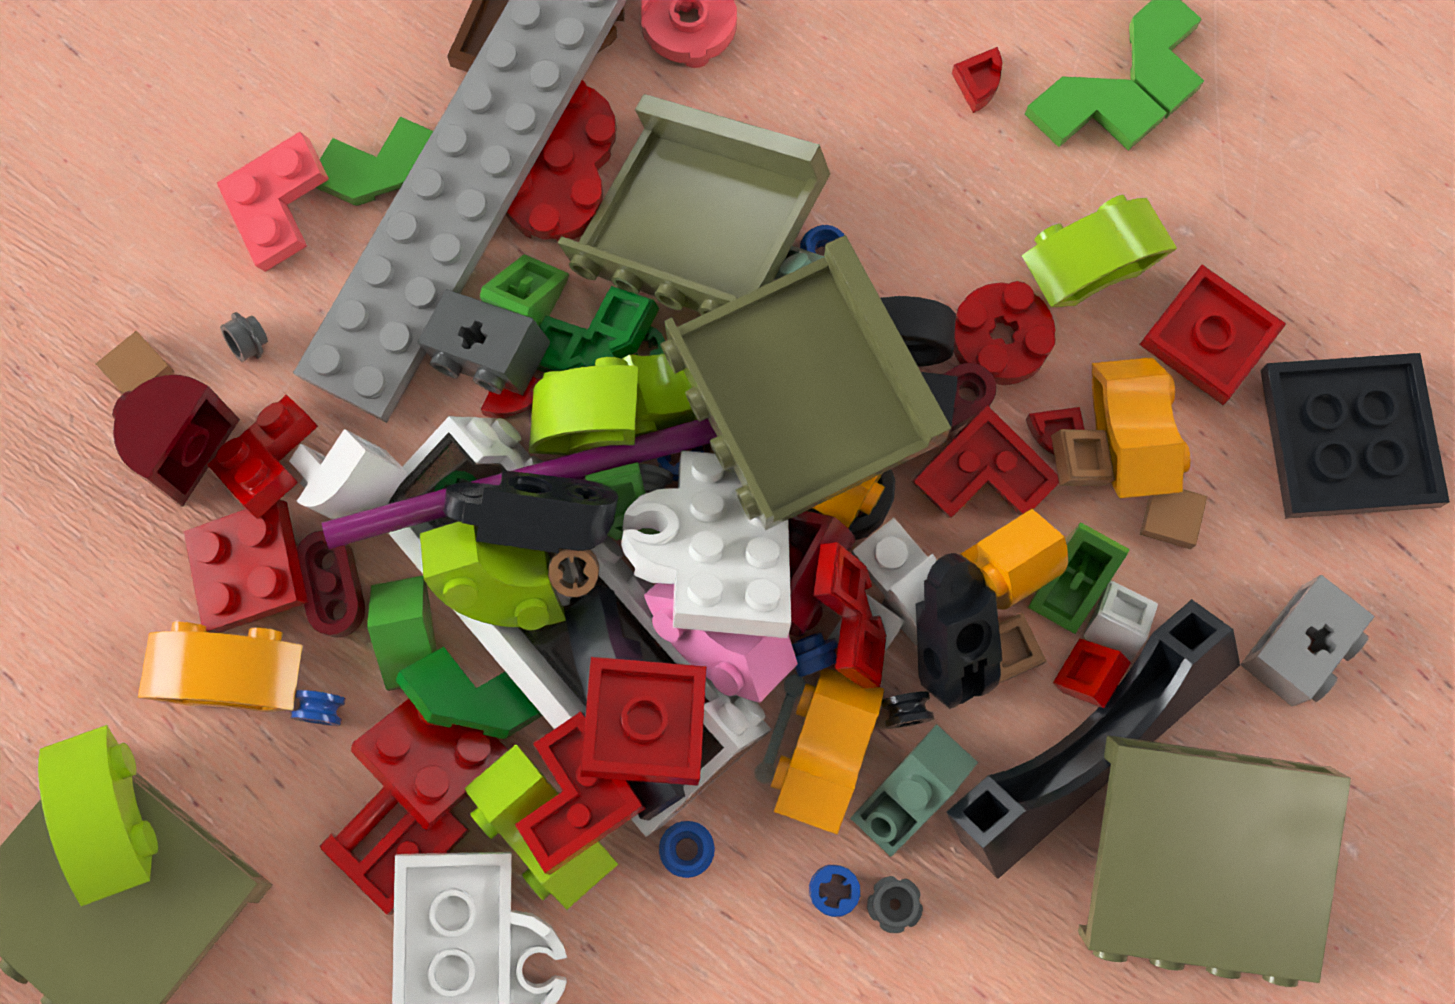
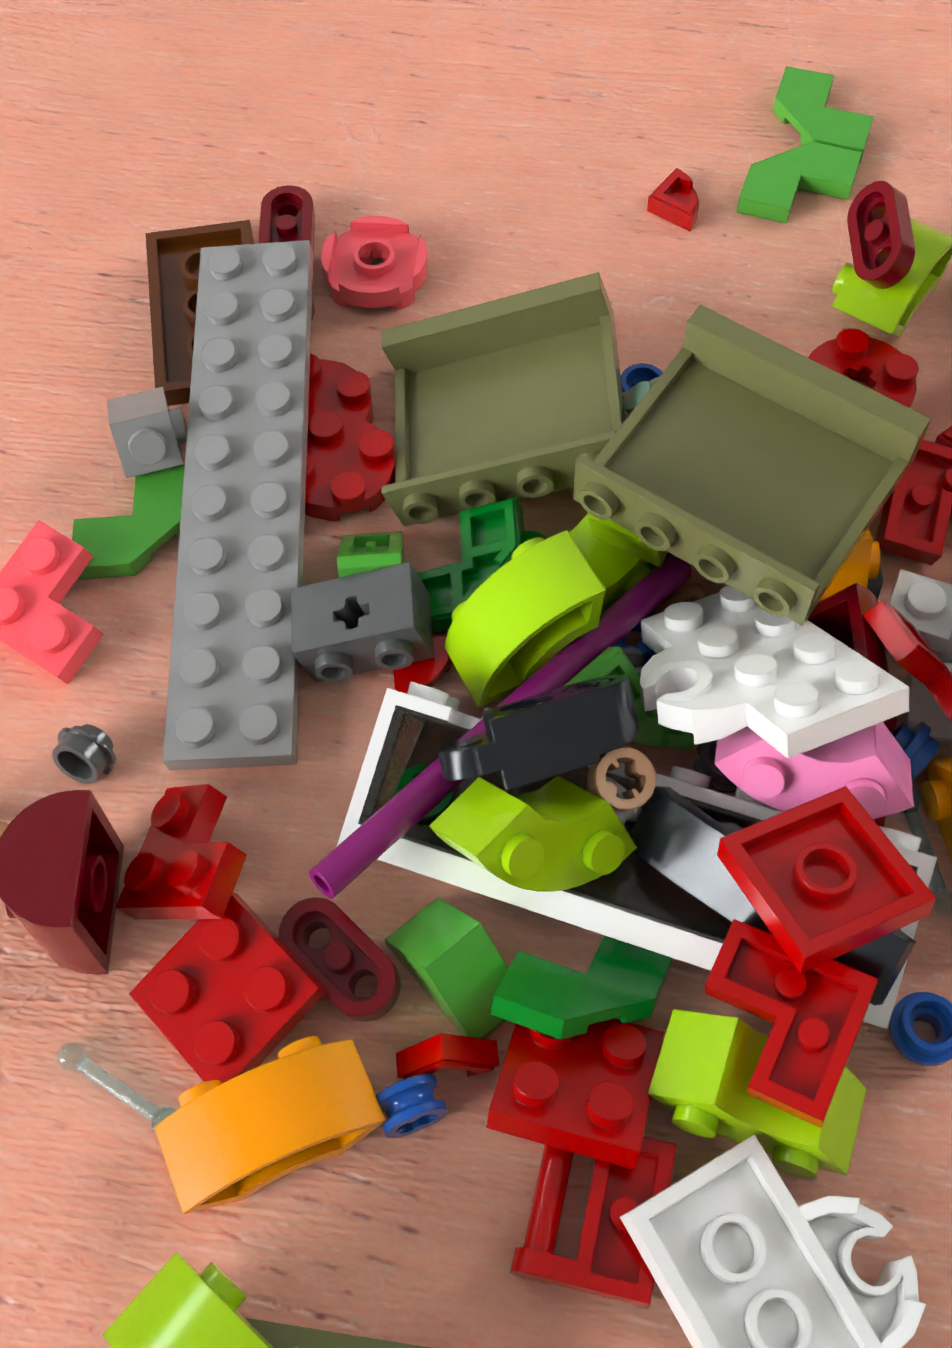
camera: 25 degrees left, 15 degrees down
white brick [289,429,408,519] -> none
none -> clear light blue hinge [57,1042,176,1133]
none -> light grey brick [107,387,187,478]
none -> red tile [396,1033,499,1080]
none -> dark red plate [847,181,916,289]

